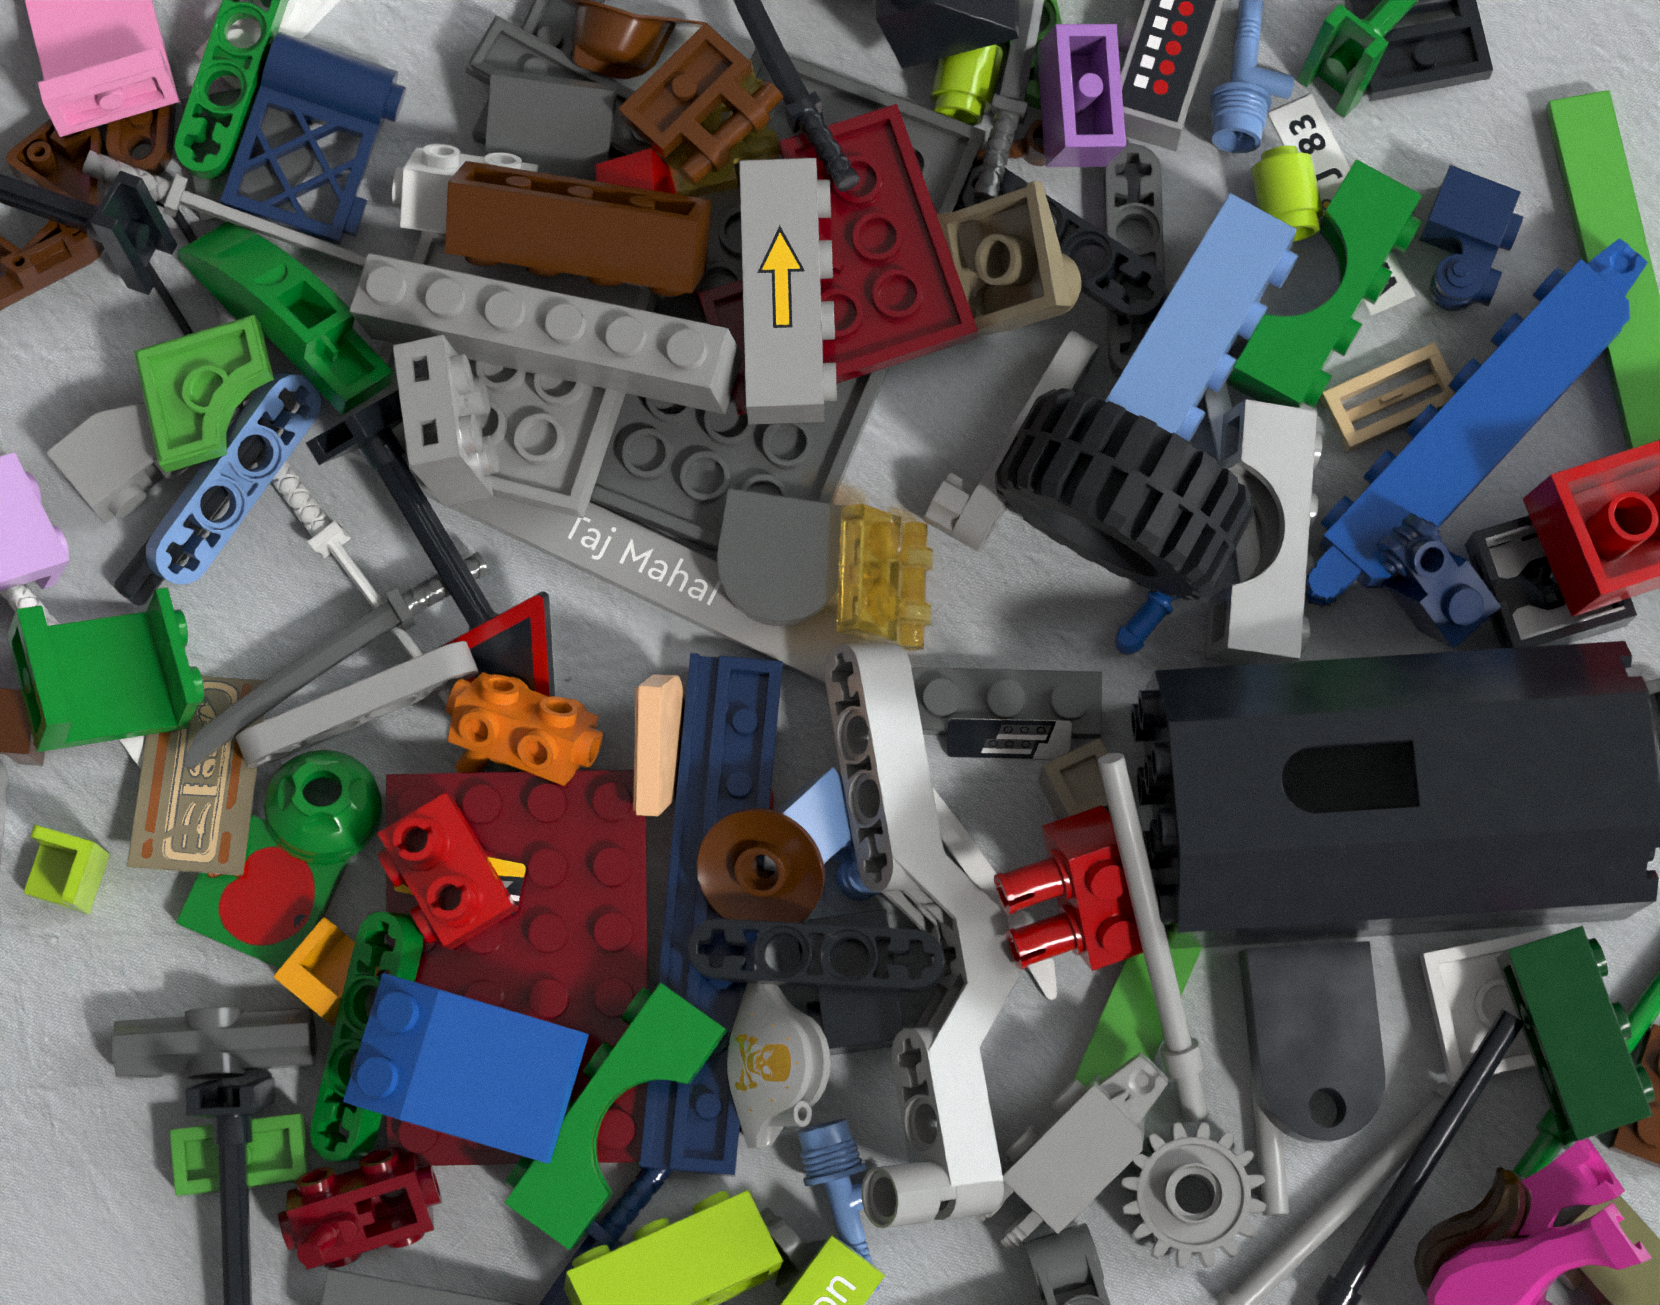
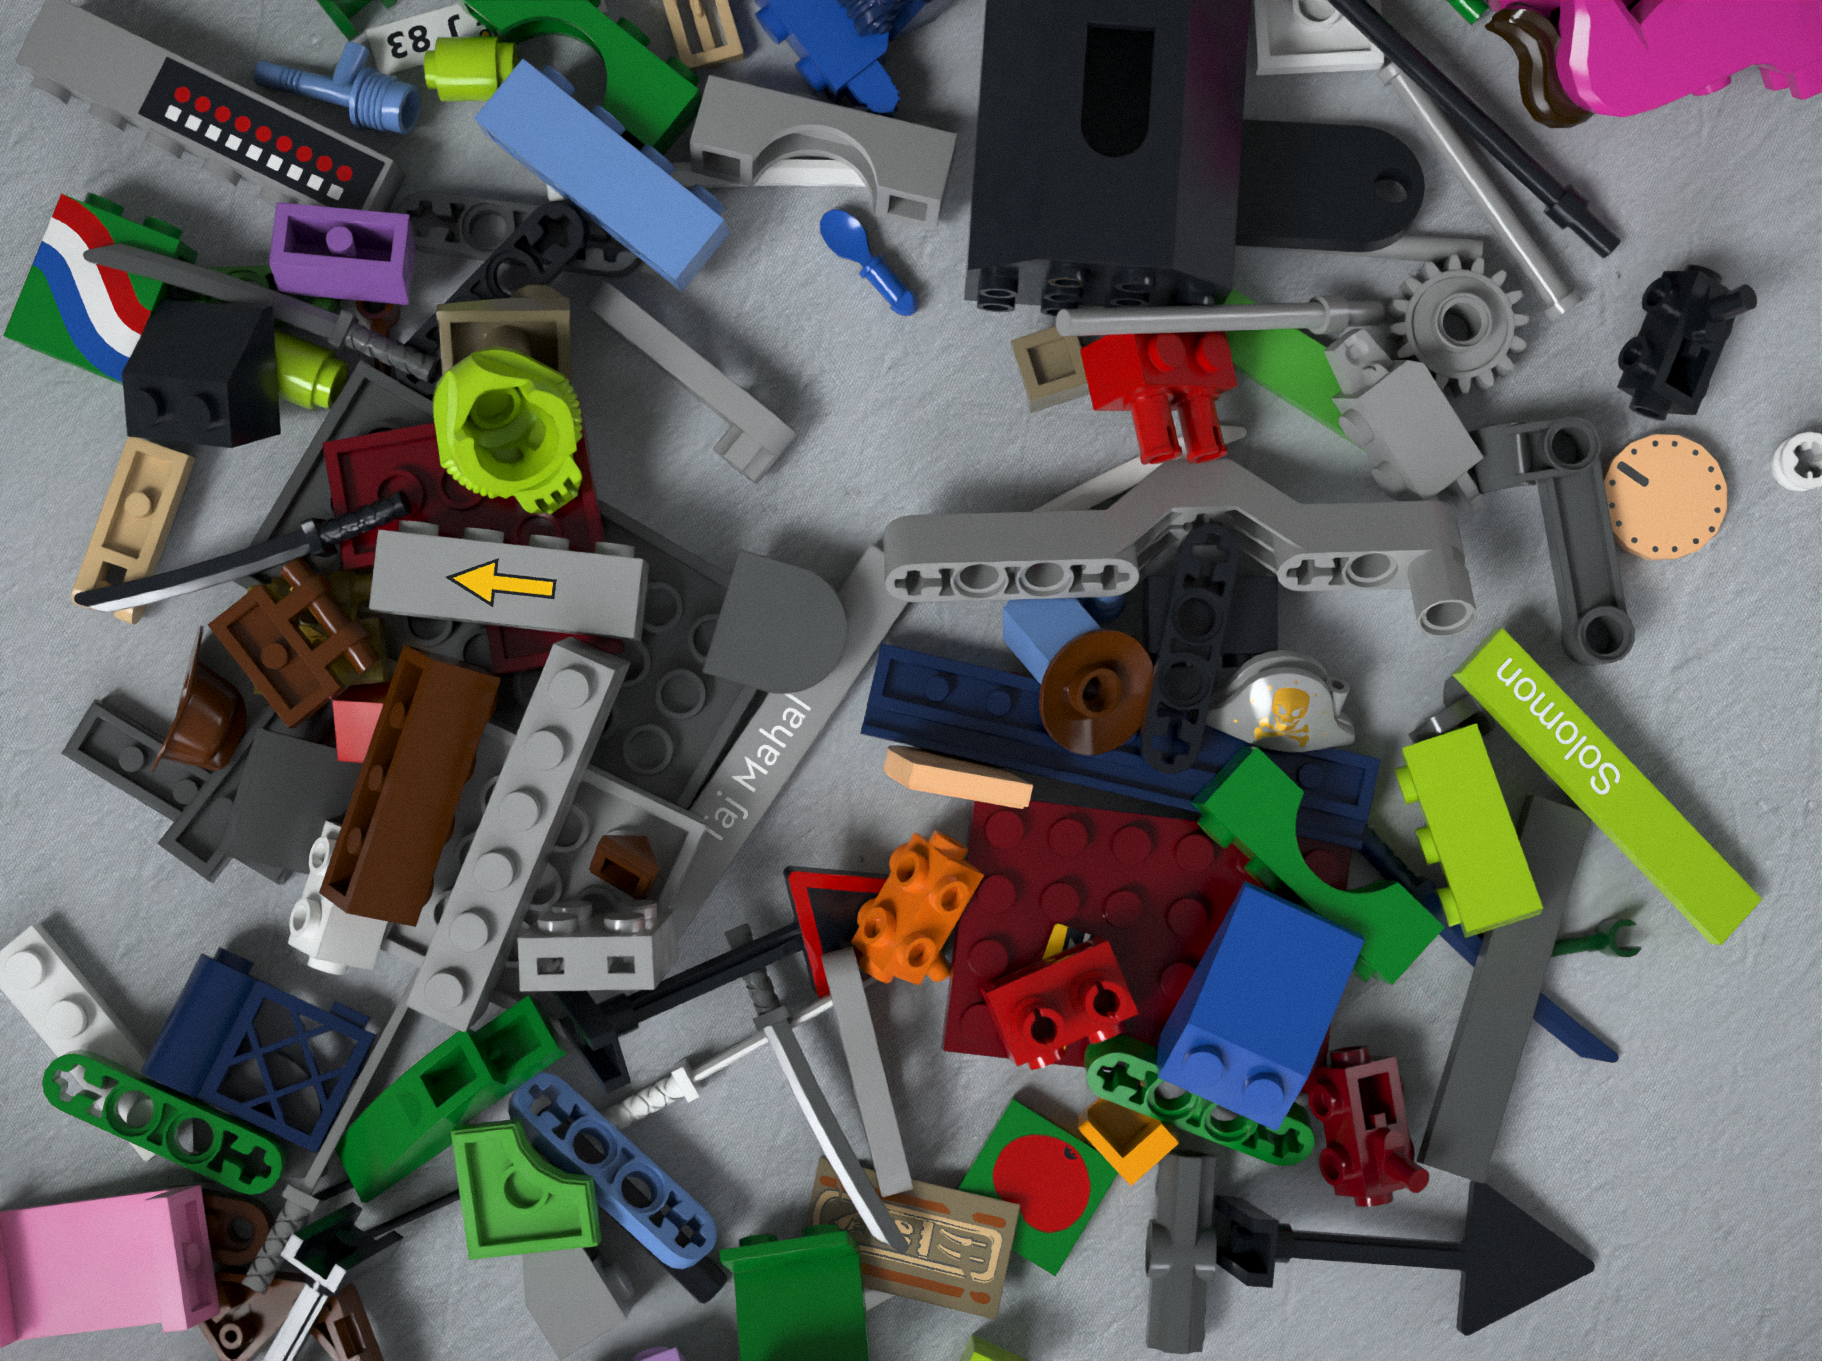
camera: 90 degrees left, 10 degrees up
bright green plate [170,1113,309,1197] -> none
green piece [264,750,382,864] -> none
medium blue piece [797,1118,880,1291] -> none
clear yellow plate [837,503,933,651] -> none
dark grey plate [911,667,1102,739] -> none
sticker [947,718,1072,759] -> none
black tyre [995,388,1253,600] -> none
none -> lime helmet [433,346,582,514]
none -> reddish brown slope [588,835,660,900]

